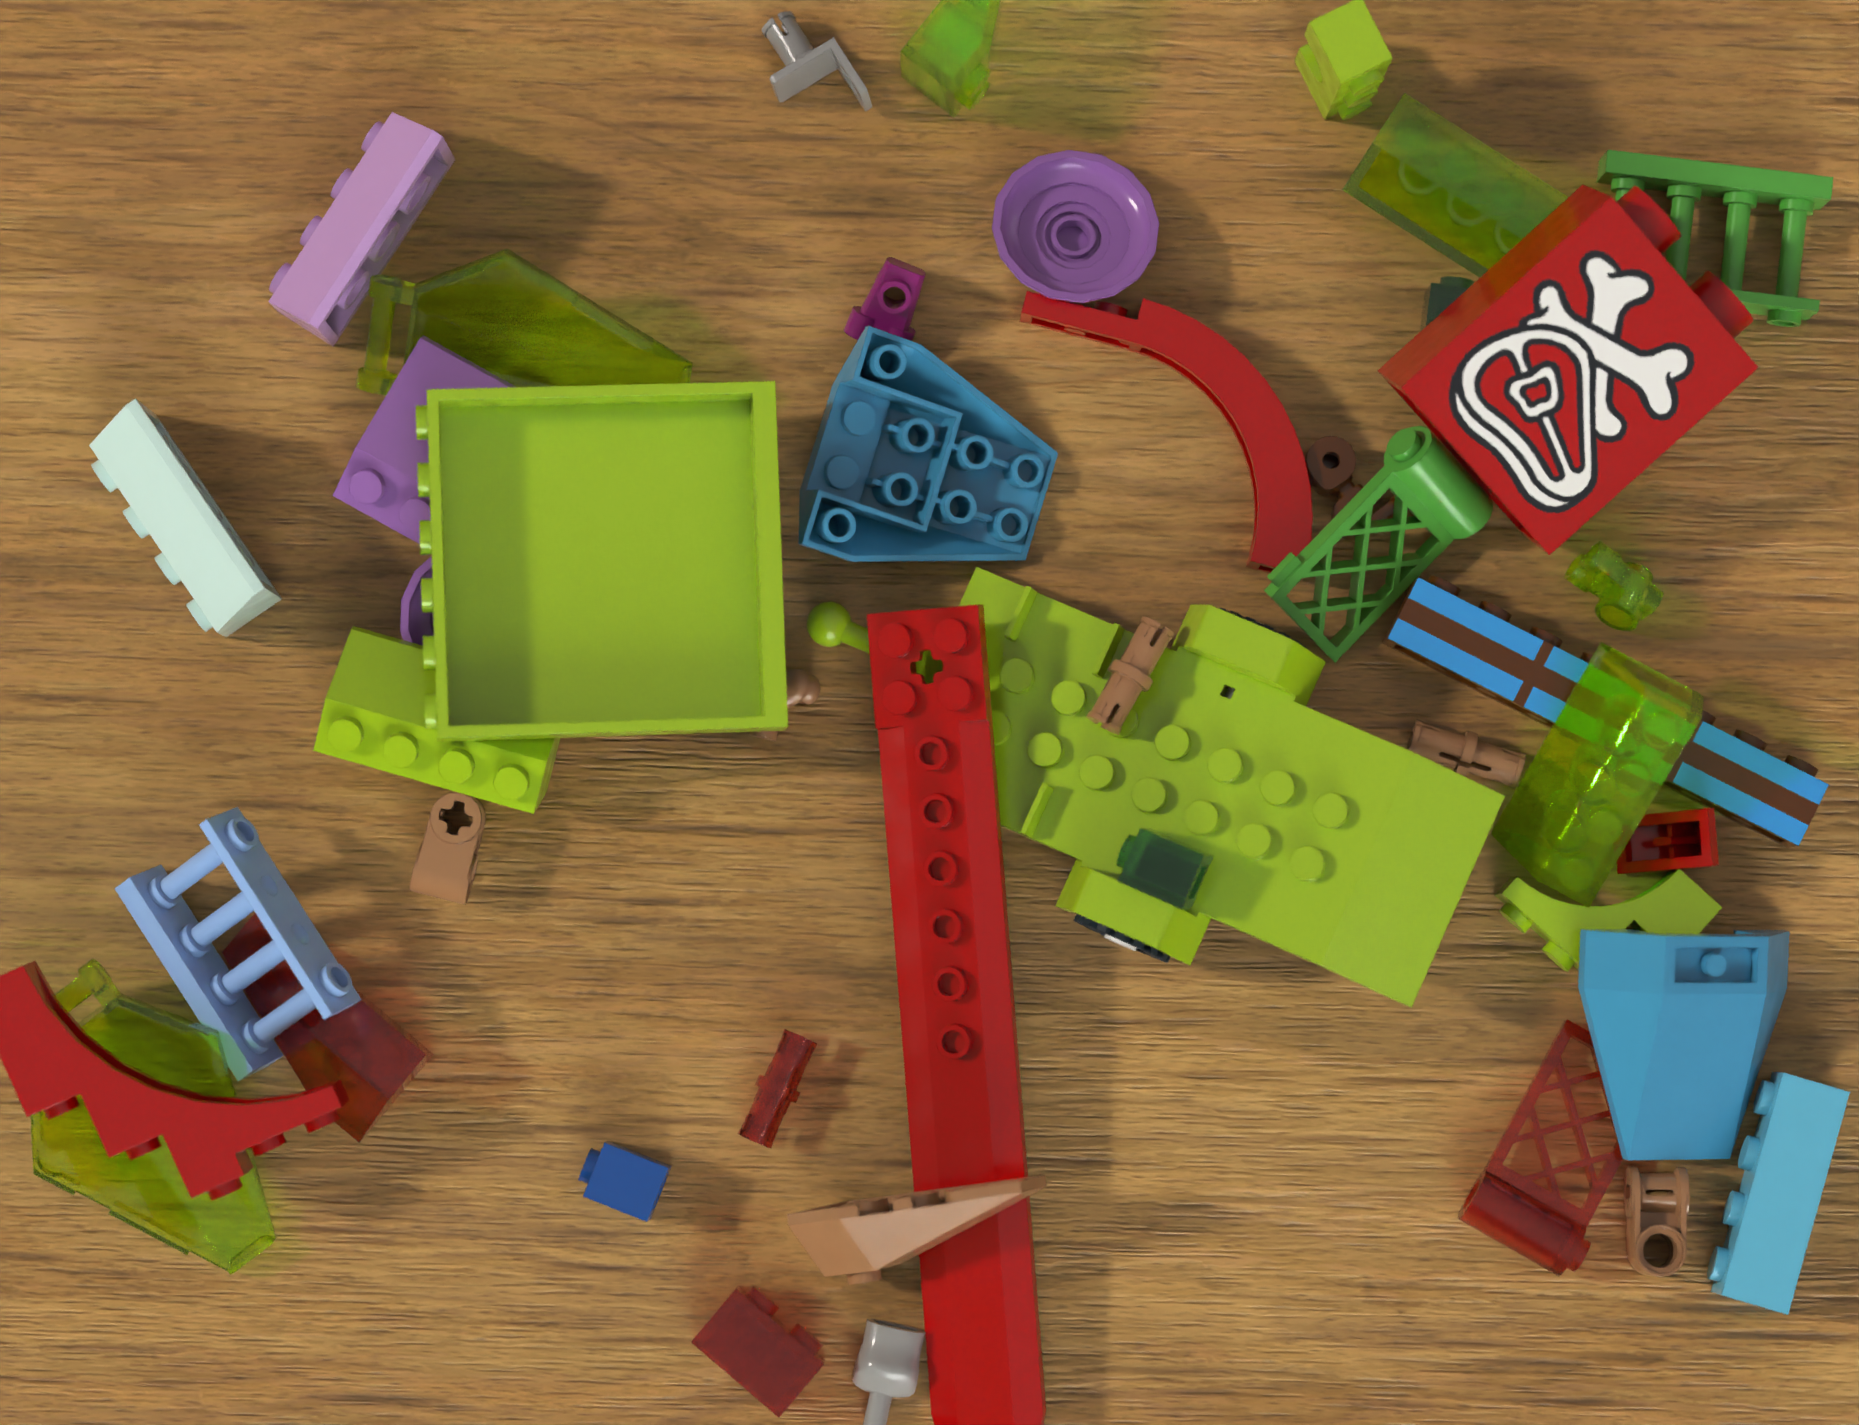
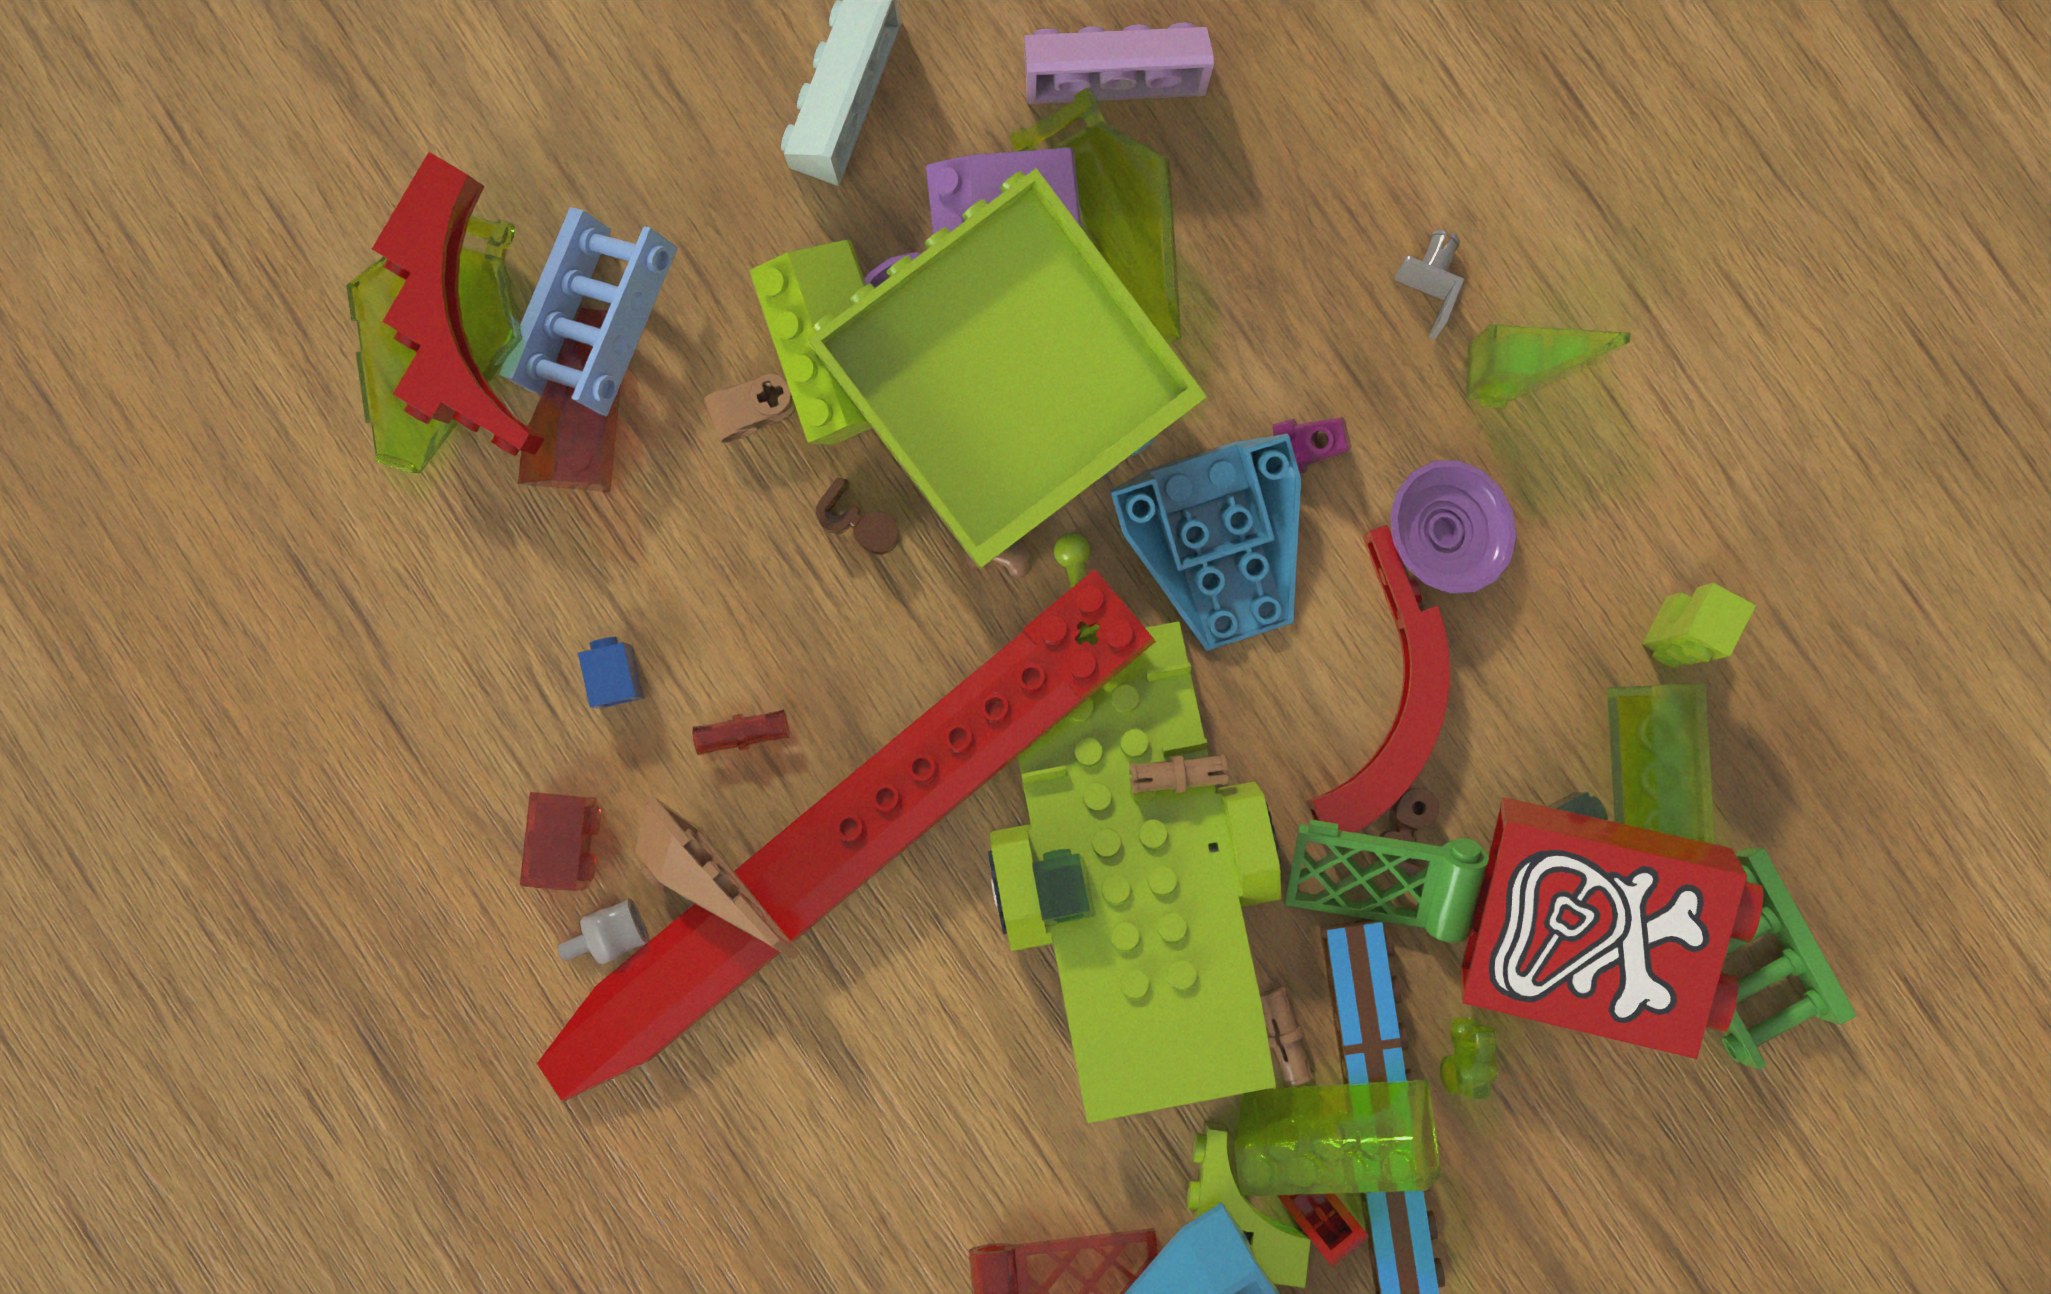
camera: 55 degrees right, 0 degrees up
none -> reddish brown leg [816,478,899,555]

